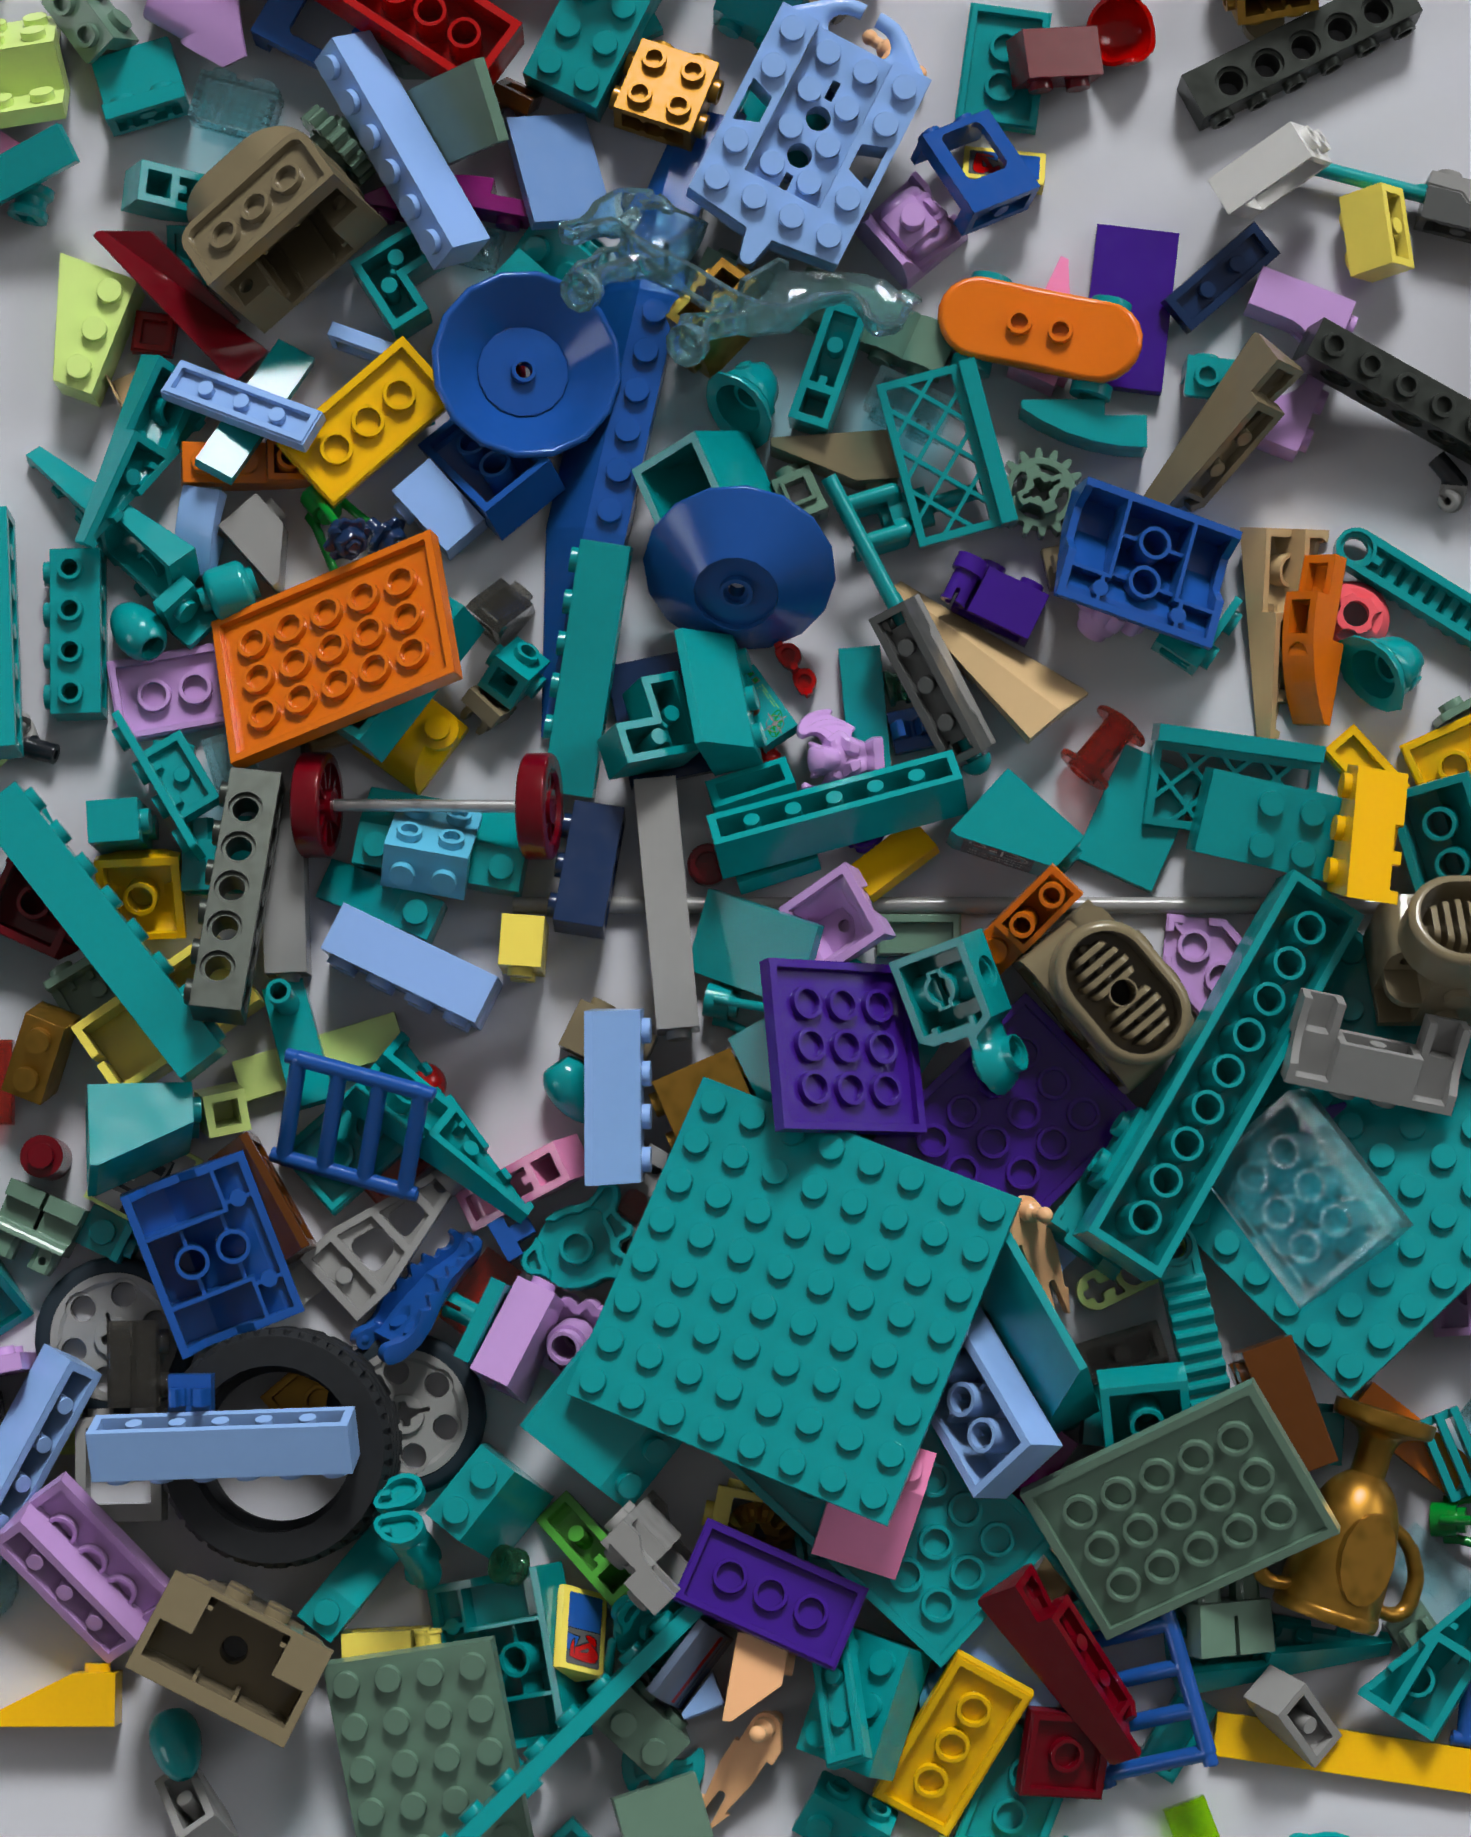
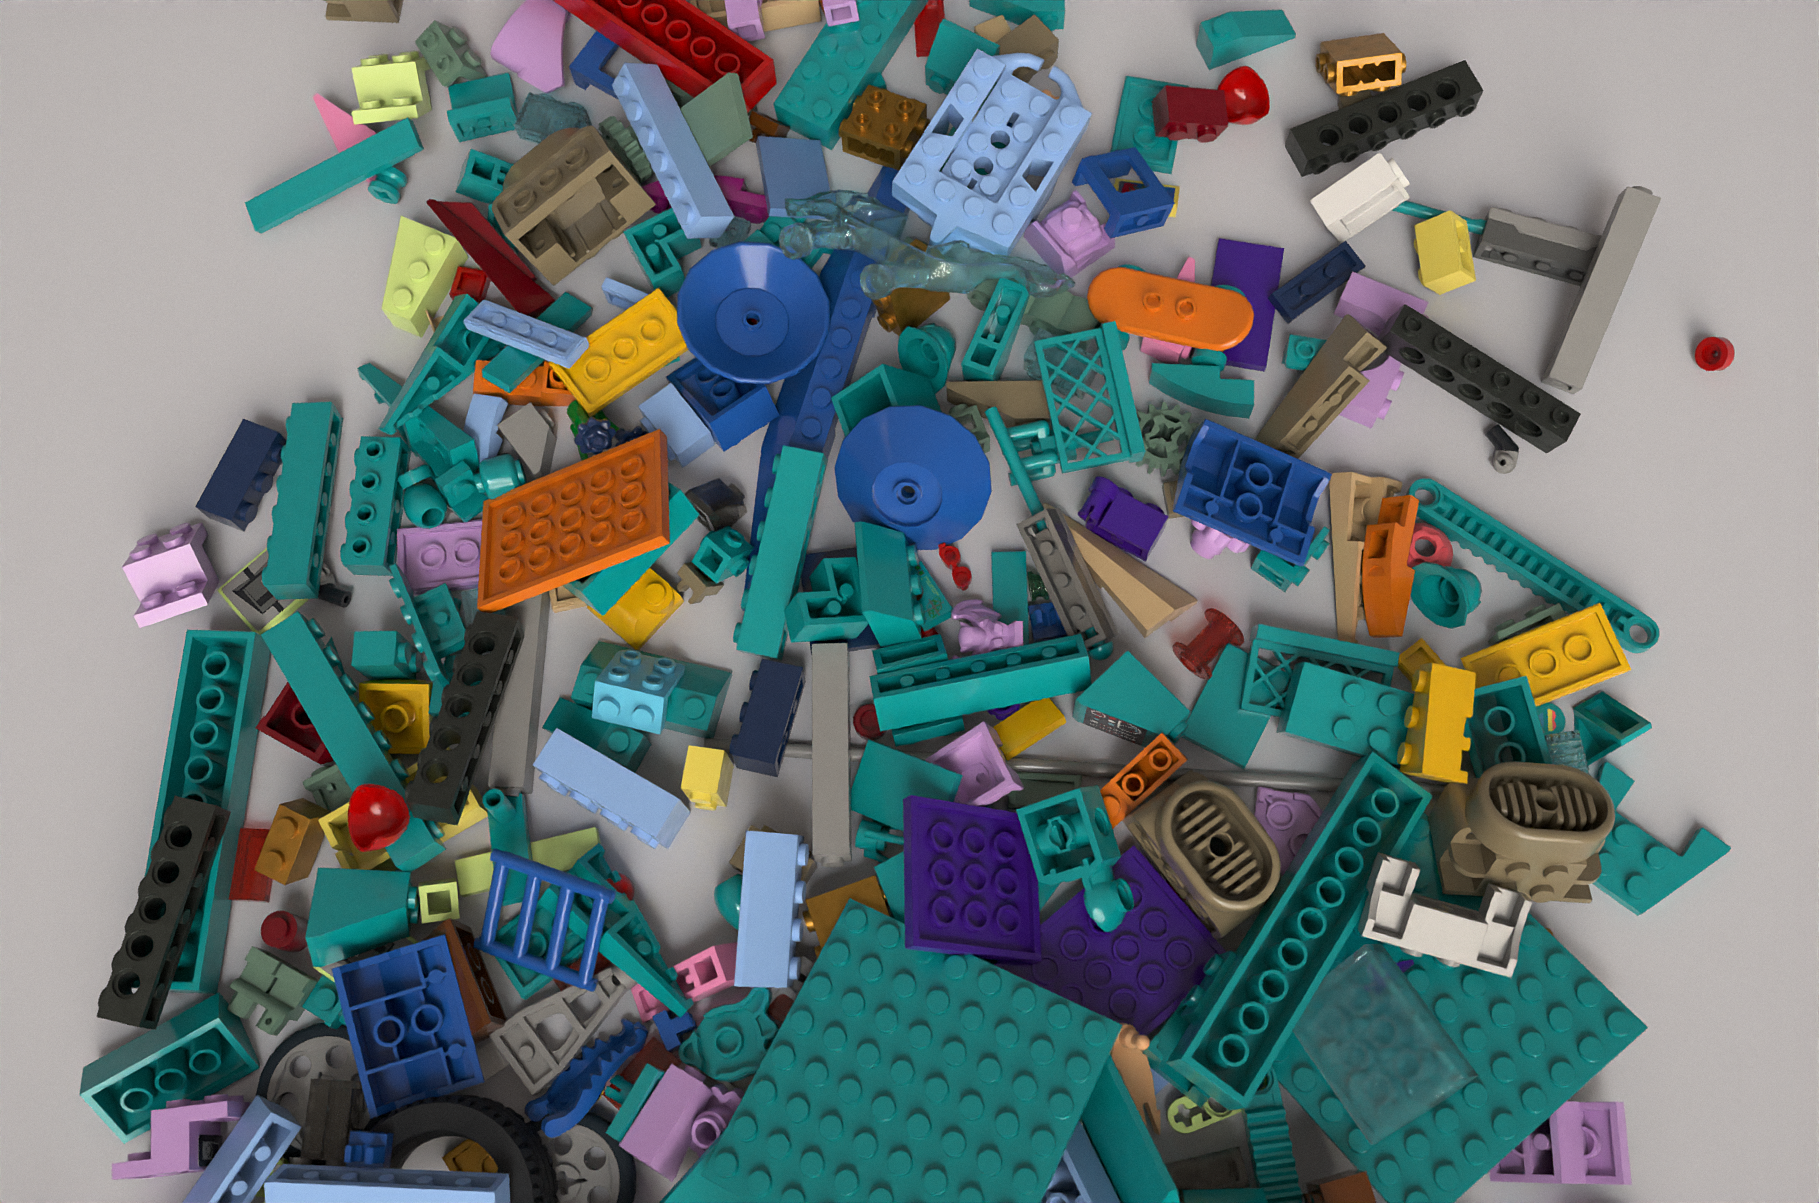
camera: 10 degrees right, 10 degrees down
dark red axle [290,752,563,860] -> none
none -> red helmet [348,784,410,852]
none -> teal tile [397,464,434,490]

